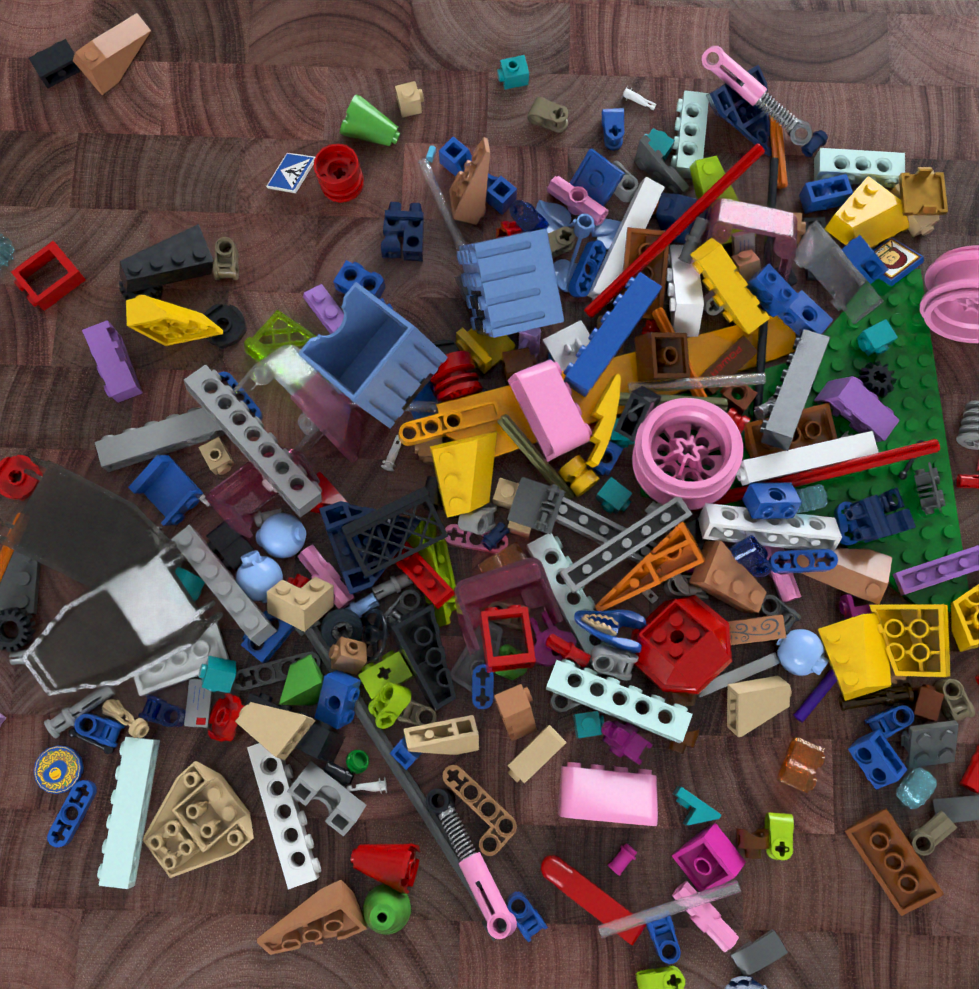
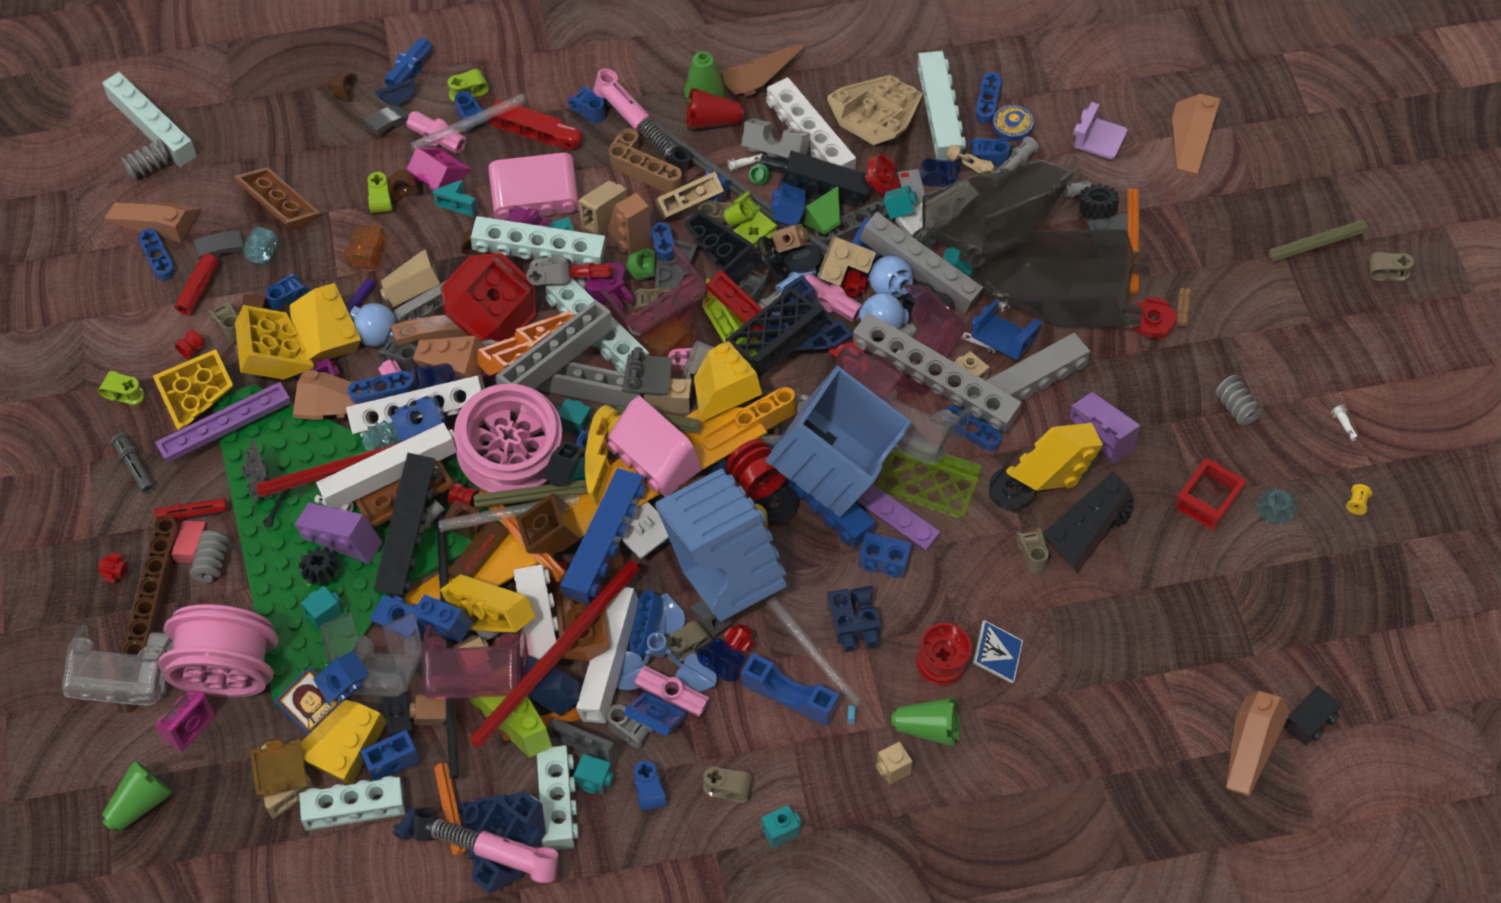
camera: 170 degrees right, 20 degrees down
tan slope [235,702,315,760] -> none
nougat wedge [449,137,490,225] -> none
red window [479,605,536,673] -> none
dark blue pin [481,522,510,551] -> none
blue animal [574,609,646,653] -> none
dark pink pin [608,843,637,876] -> none
white piece [622,86,656,111] -> none
dark grey pin [678,217,709,264] -> none
blue beam [834,502,859,546] -> none
dark blue hips [844,488,916,543] -> none
blue brick [848,729,907,789] -> none
dark grey piece [901,720,959,768] -> none
dark tan piece [909,810,958,856] -> none

